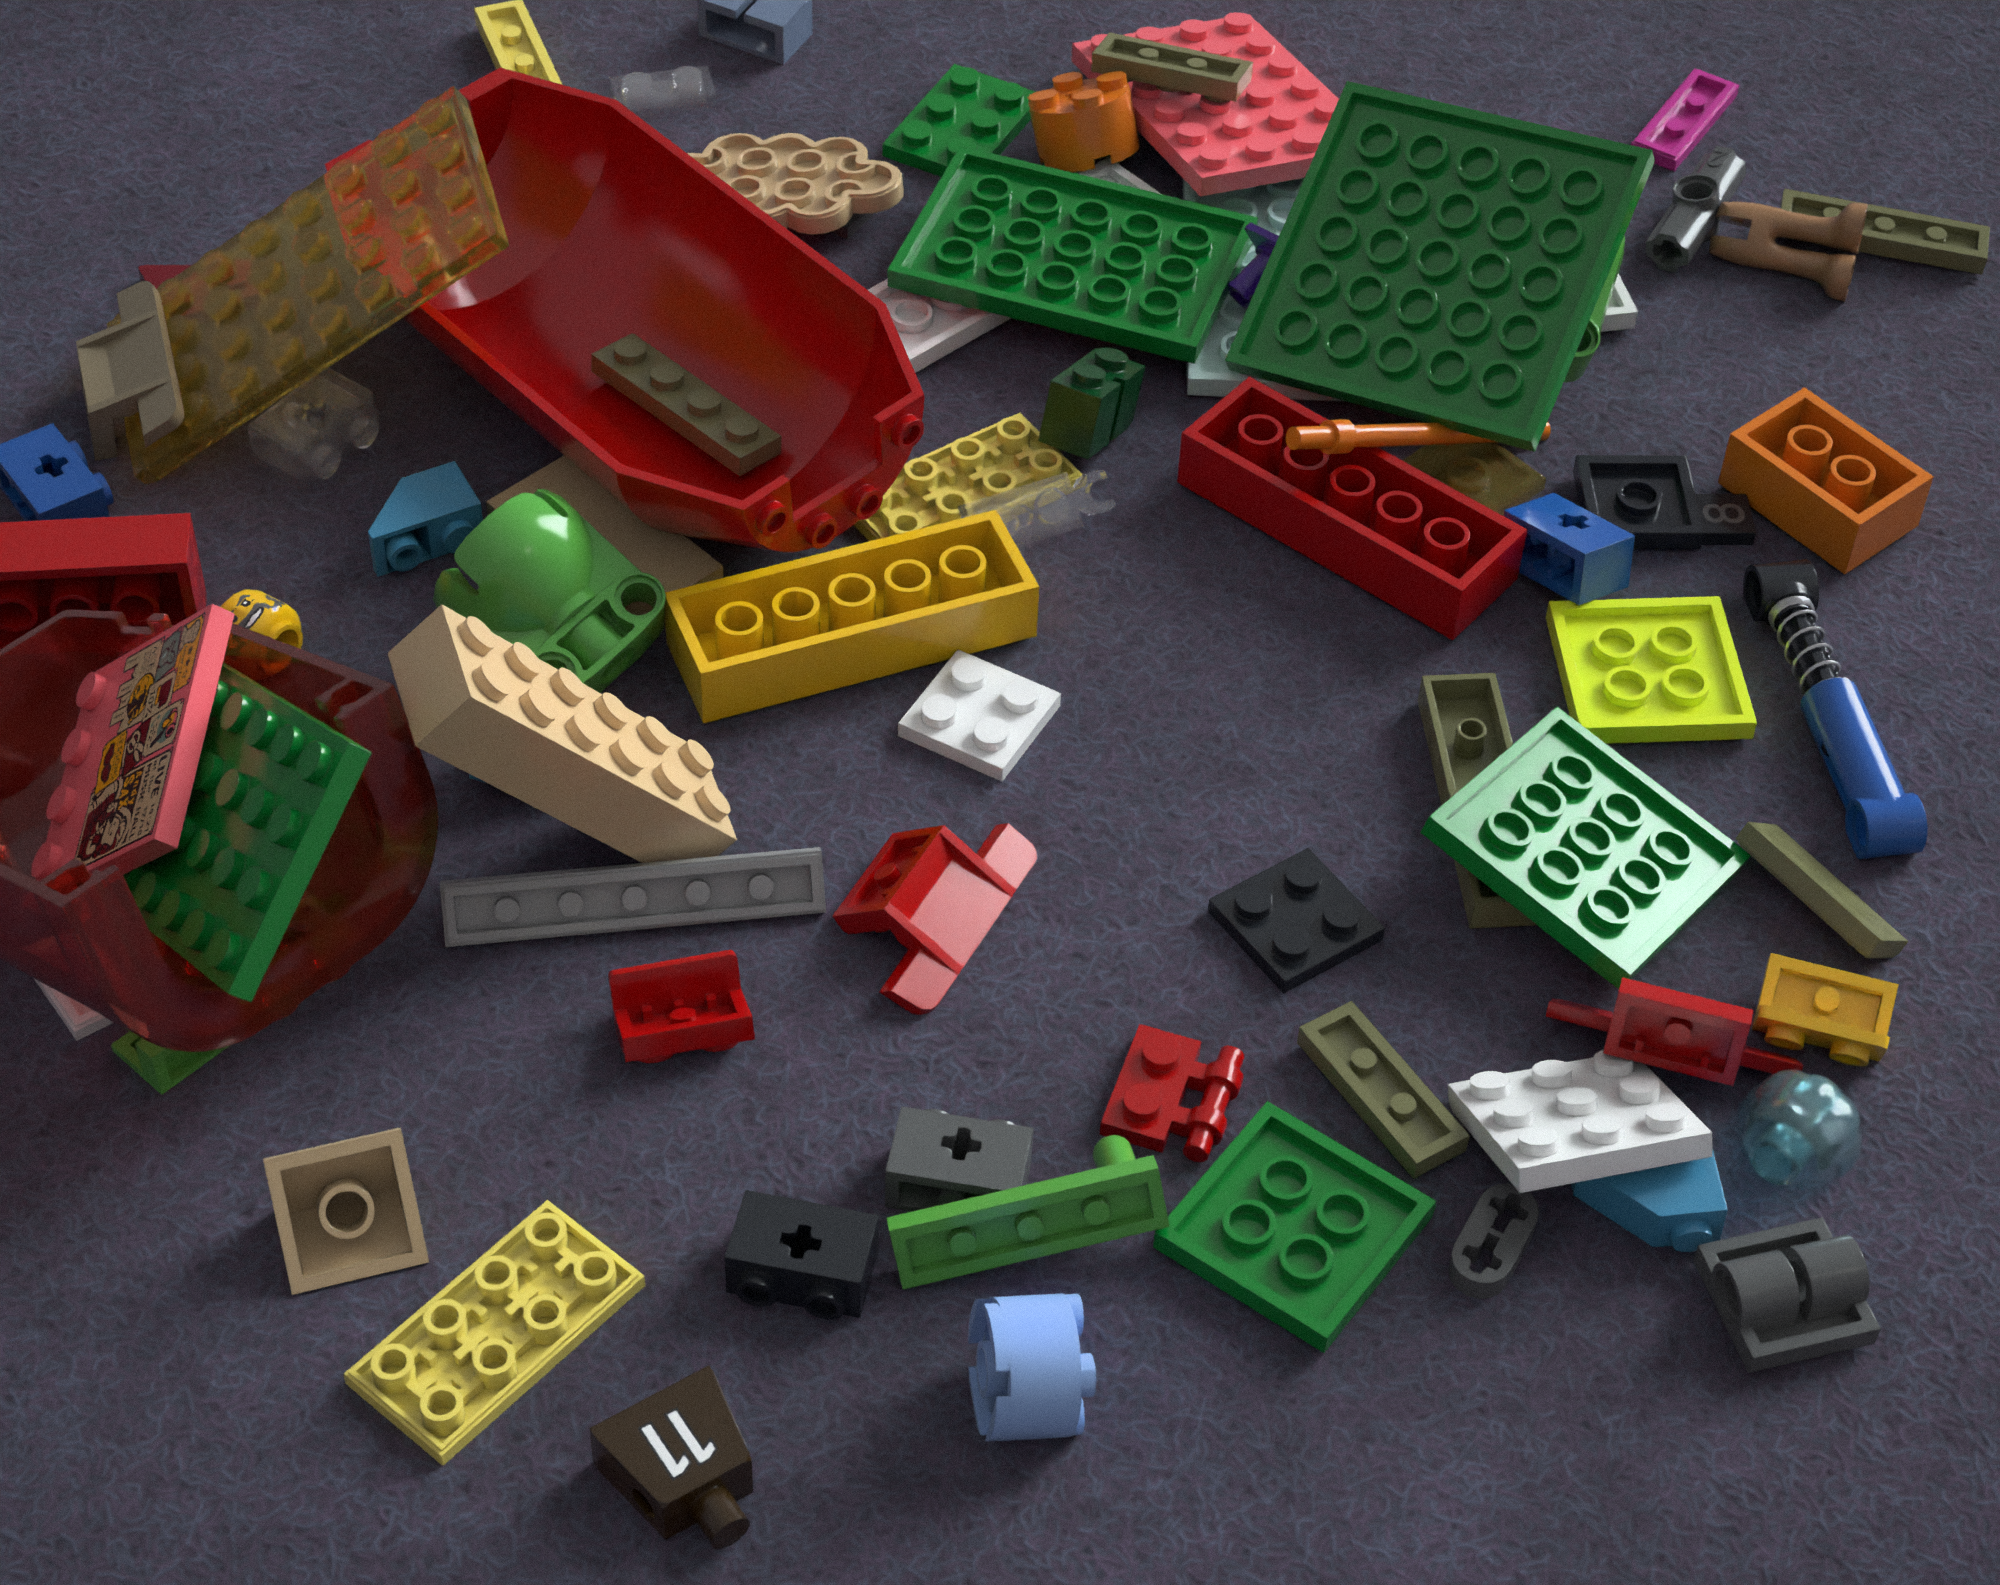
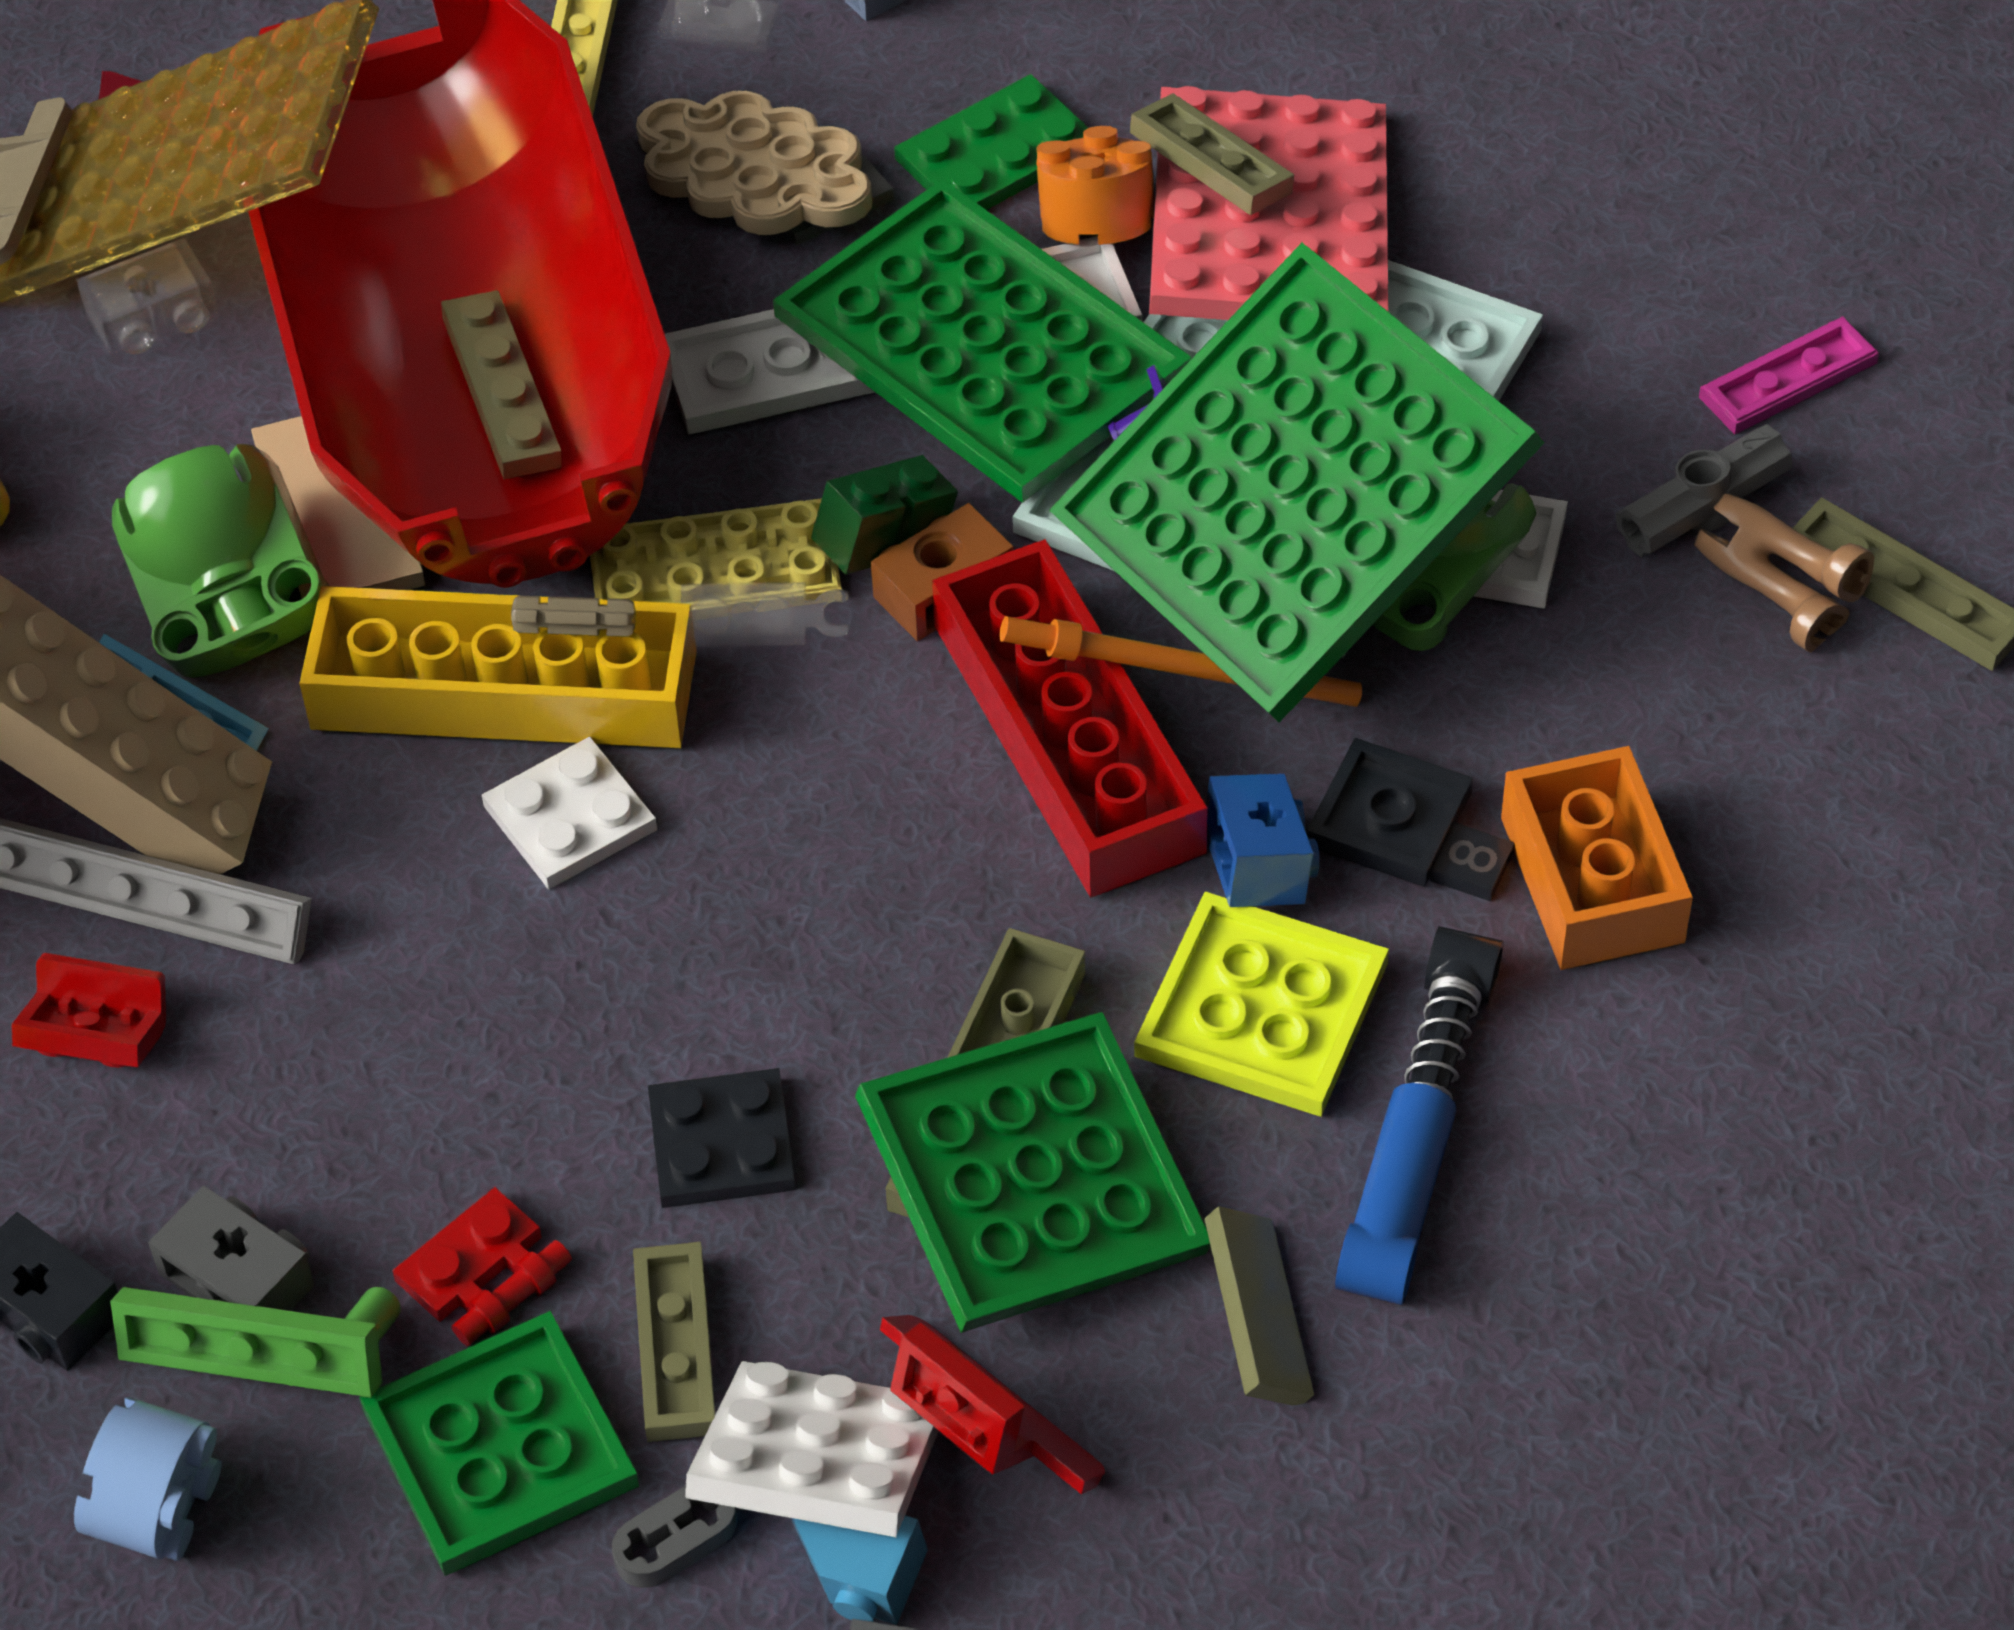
camera: 30 degrees right, 5 degrees up
dark azure slope [368,461,483,576] -> none
red plate [832,823,1037,1015] -> none
clear yellow tile [1402,443,1547,516] -> none
clear light blue plant [1737,1070,1862,1190] -> none
yellow bracket [1752,953,1899,1066] -> none
none -> dark tan axle [511,596,636,637]
none -> dark orange brick [871,503,1014,642]

